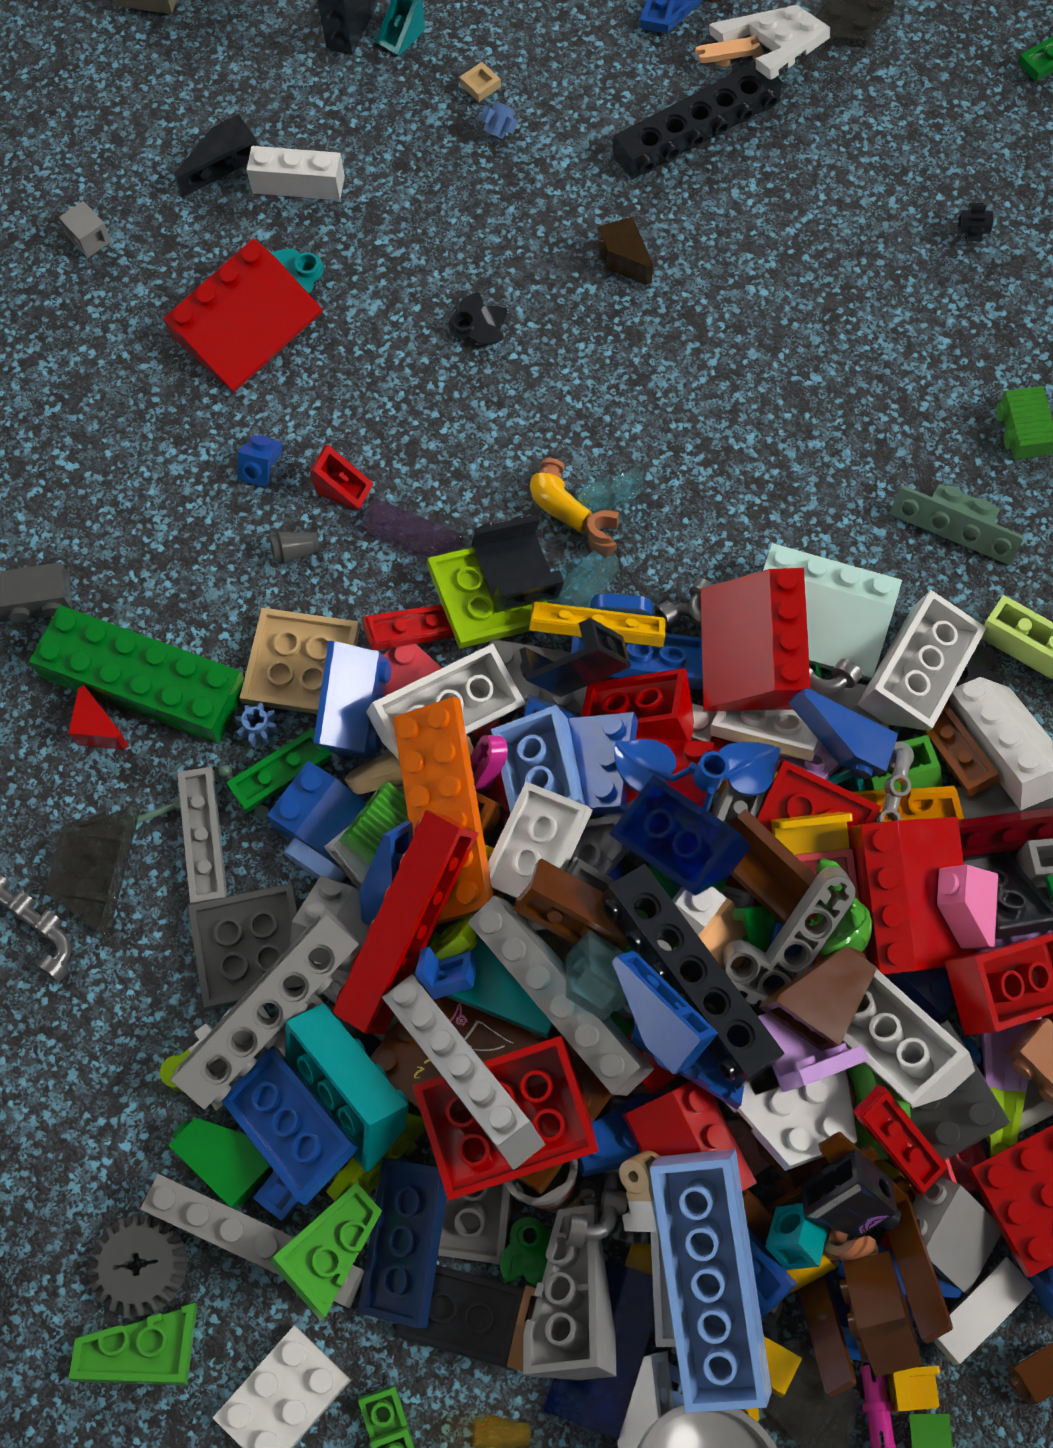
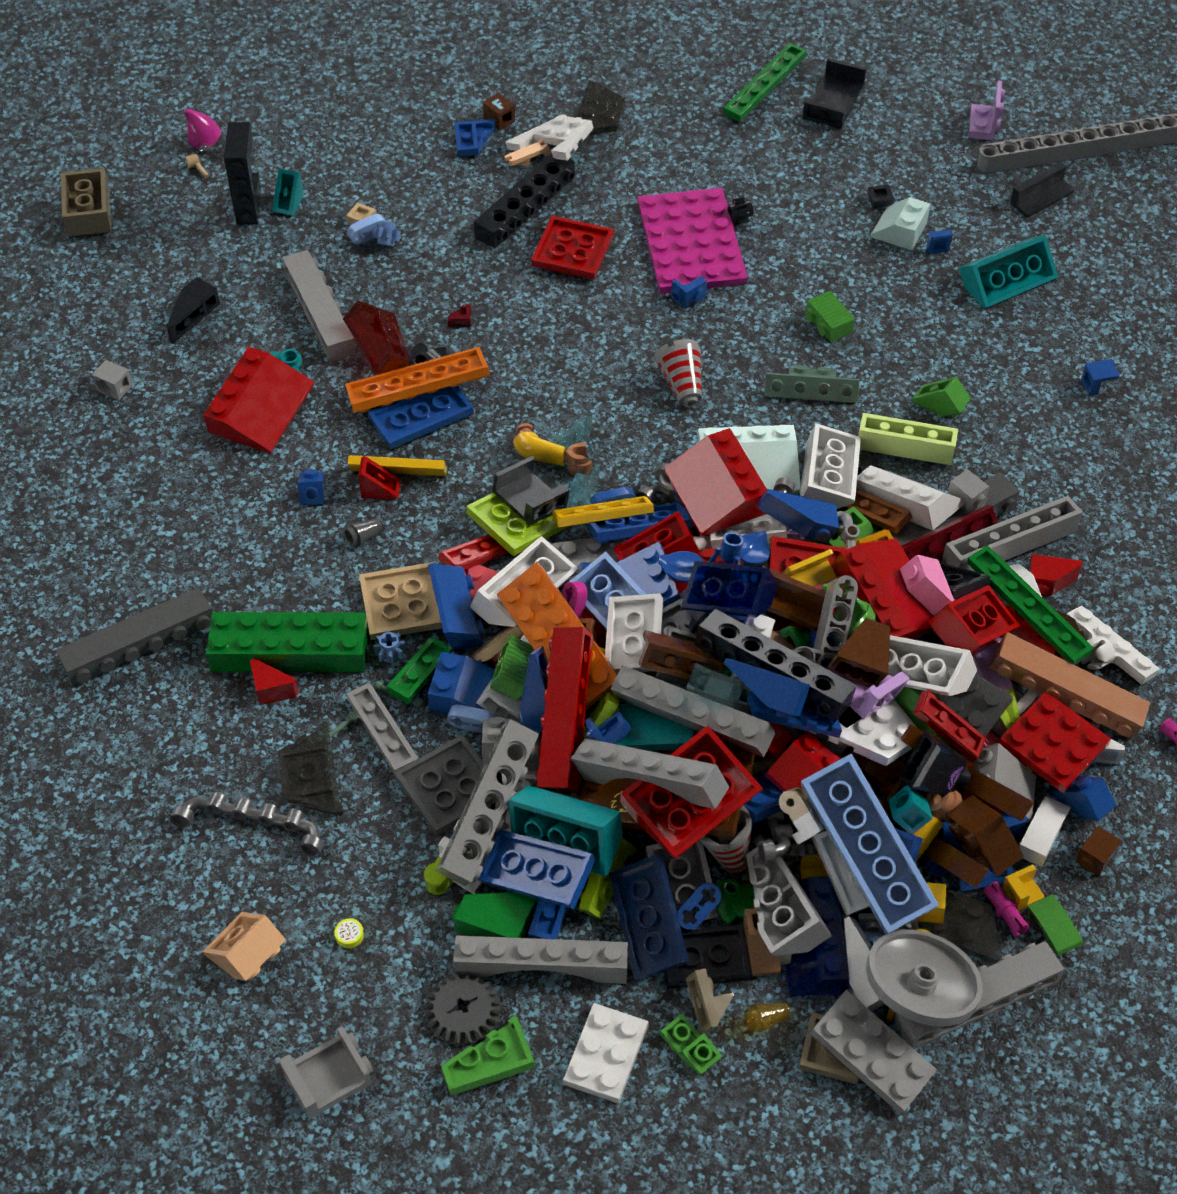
camera: 25 degrees left, 15 degrees down
white brick [247,146,345,200] -> none
bright green wing [269,1182,382,1322] -> none
clear purple plate [361,499,463,558] -> none
black panel [519,618,631,697] -> none
dark brown slope [594,216,653,285] -> none
none -> light grey brick [282,250,358,362]
none -> tile [335,919,364,949]
none -> clear red wedge [343,300,410,375]
none -> orange plate [345,347,490,413]
none -> light blue beam [347,214,387,244]
none -> yellow tile [348,455,447,476]
none -> blue plate [368,386,474,450]
none -> dark red tile [447,304,471,326]
none -> red plate [531,216,614,280]
none -> dark pink plate [637,188,748,294]
none -> light grey cone [655,339,702,407]
none -> blue bracket [671,276,707,309]
none -> blue beam [677,883,721,930]
none -> dark tan slope [685,969,734,1034]

